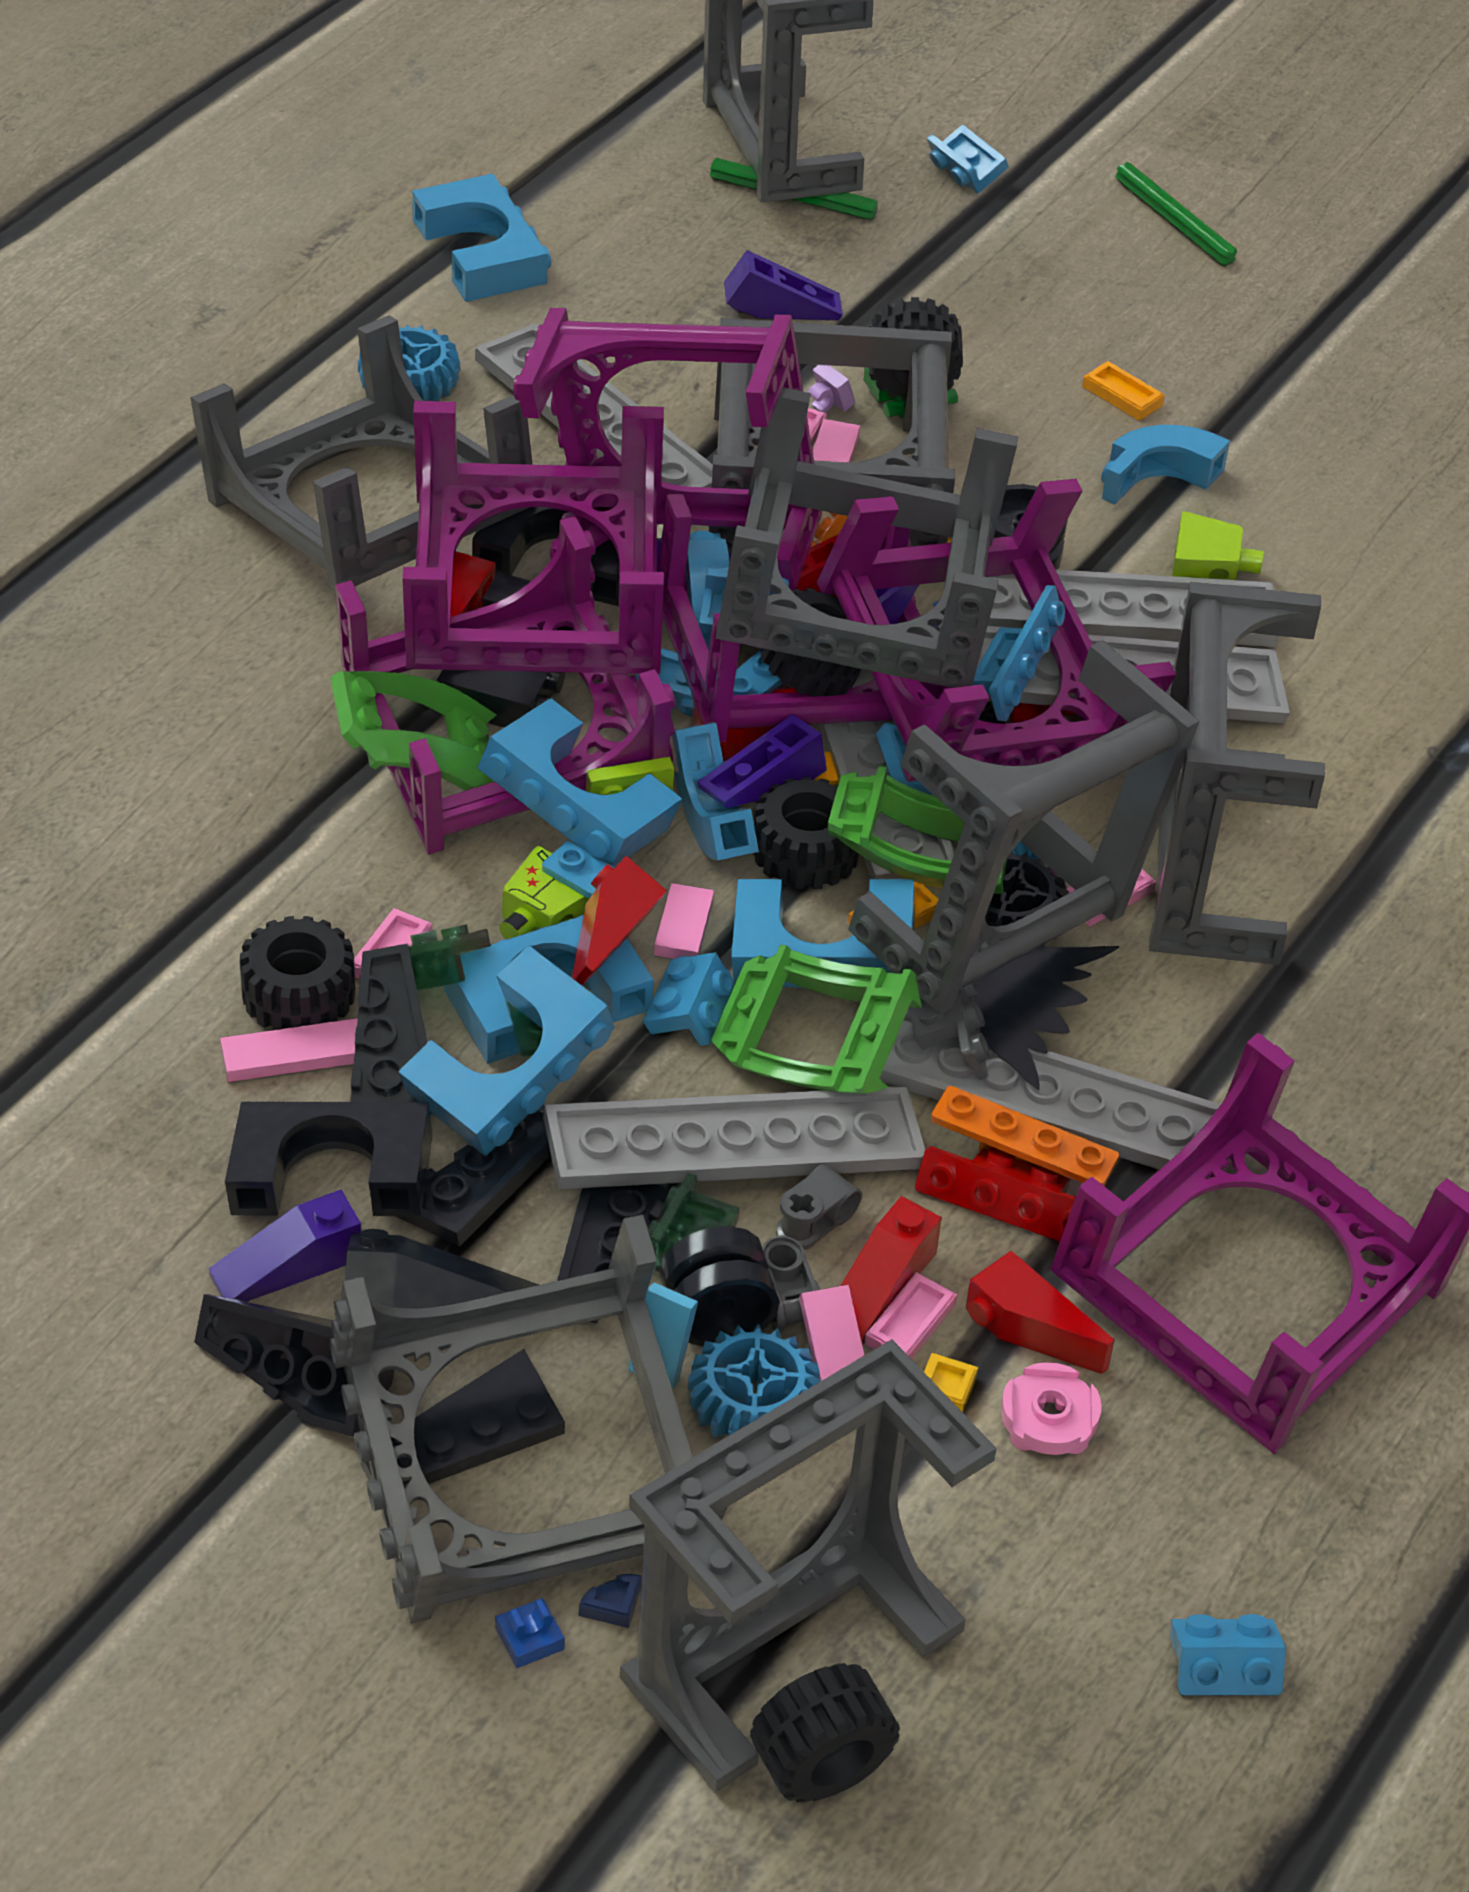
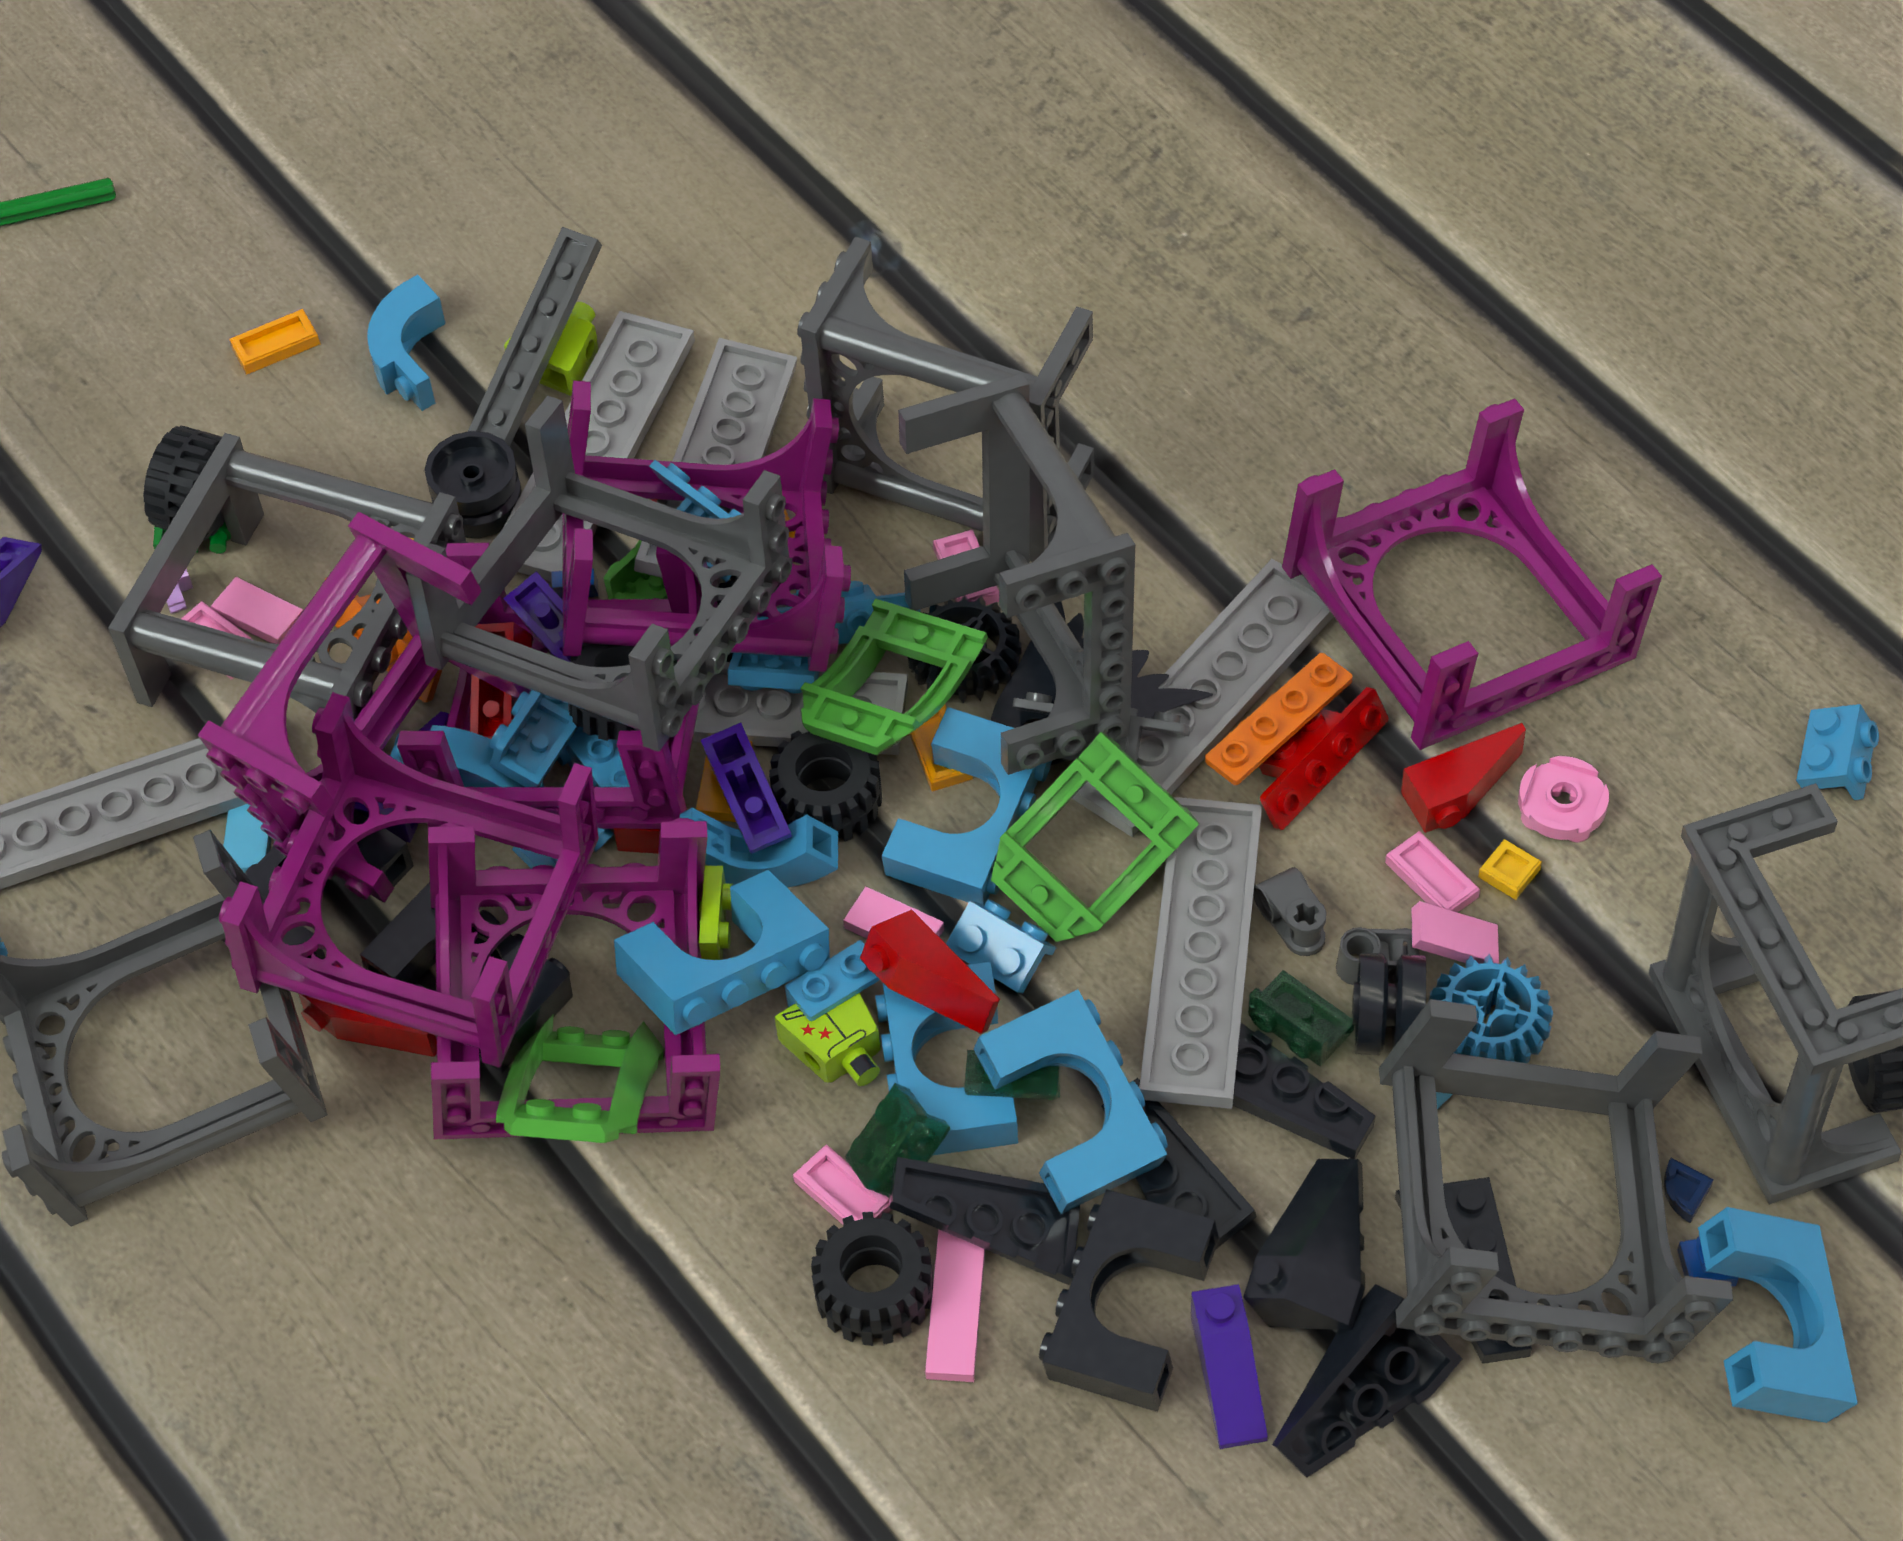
camera: 65 degrees left, 10 degrees up
red slope [840,1196,942,1345] -> none
none -> dark grey plate [468,227,602,447]
none -> dark azure arch [1698,1207,1858,1423]

